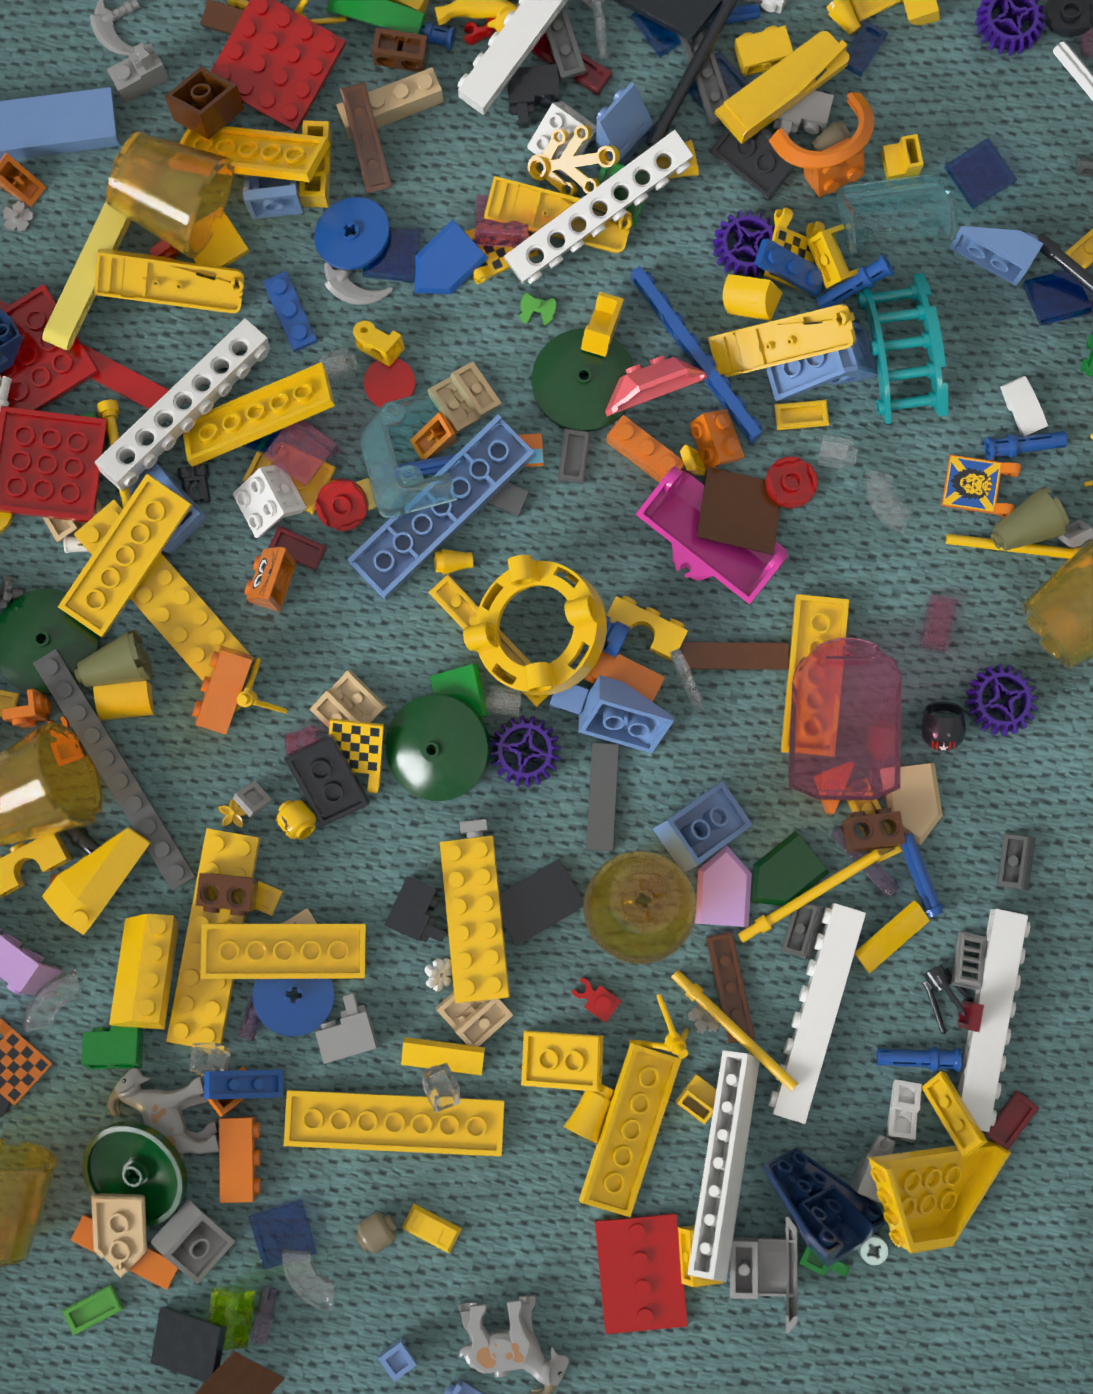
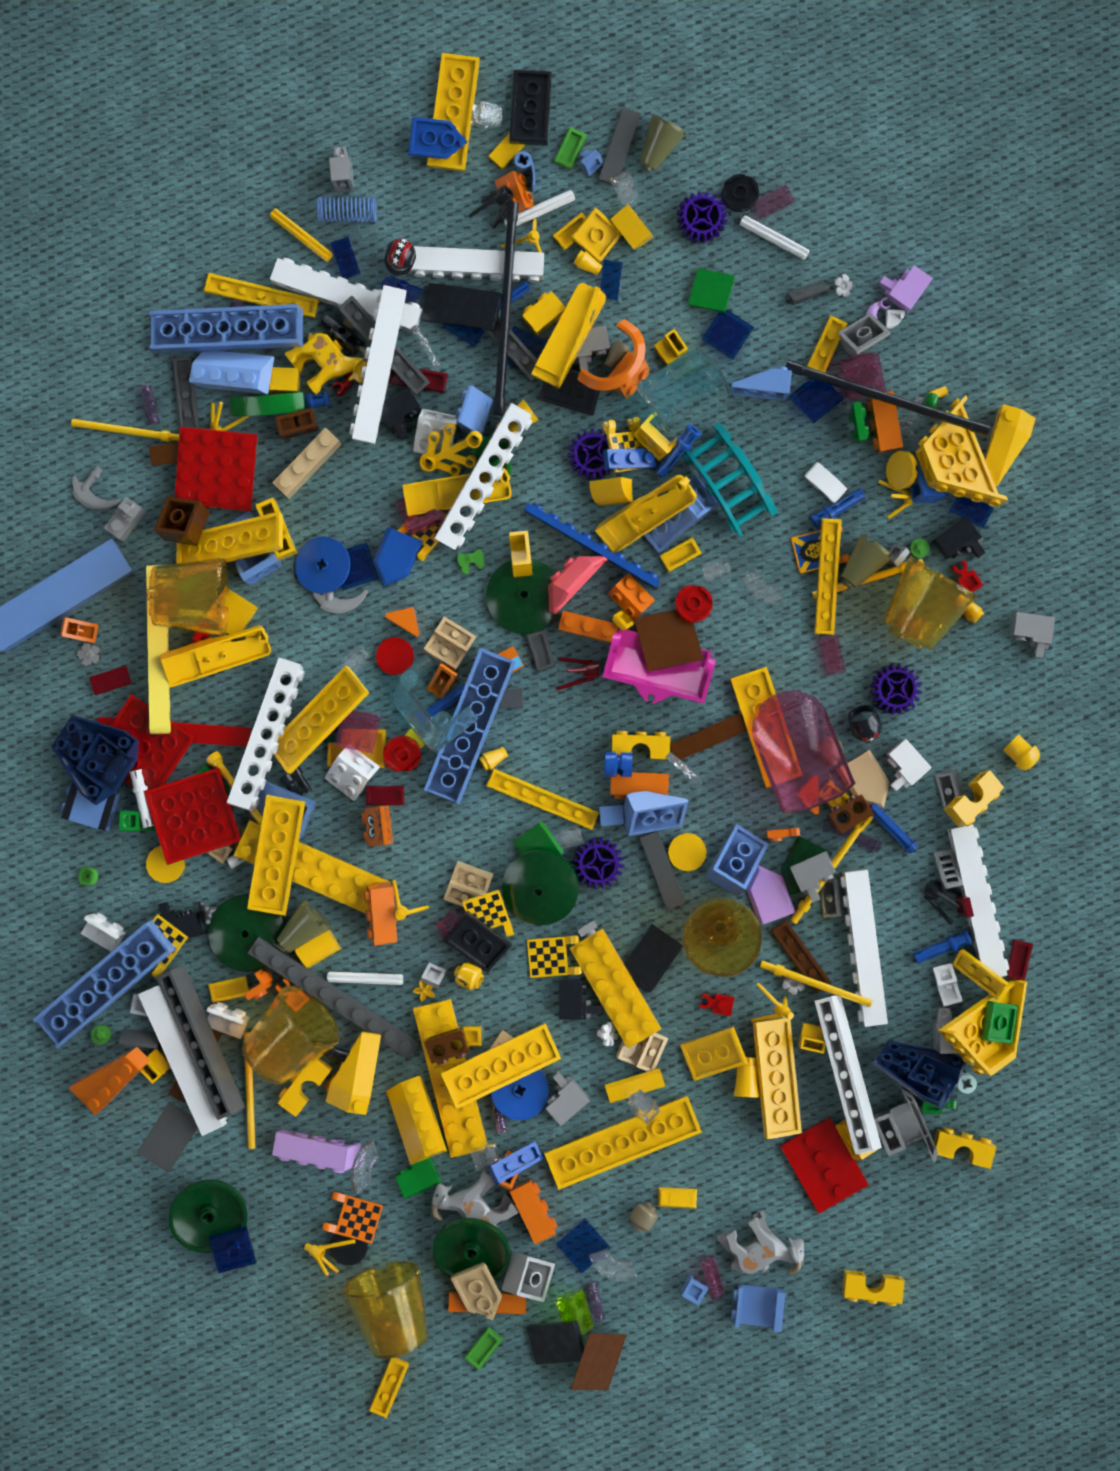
camera: 25 degrees left, 5 degrees up
blue plate [263,271,317,352] -> none
reddish brown tile [339,82,392,193] -> none
yellow leg [353,321,405,367] -> none
yellow piece [463,555,607,695] -> none
yellow tile [854,901,930,974] -> none
none -> dark red tile [89,666,132,696]
none -> white axle [327,972,403,985]
none -> orange slope [385,607,420,638]
none -> yellow flag [527,935,582,978]
none -> dark red plant [556,657,599,690]
none -> yellow tile [668,833,707,871]
none -> green tile [688,268,735,314]
none -> clear pink tile [700,1255,725,1300]
none -> orange plate [765,828,800,842]
none -> light grey hinge [790,851,836,903]
none -> yellow tile [814,518,842,635]
none -> white hinge [886,739,932,791]
none -> yellow arch [933,1127,996,1169]
none -> yellow arch [943,770,1004,827]
none -> green tile [981,1001,1018,1044]

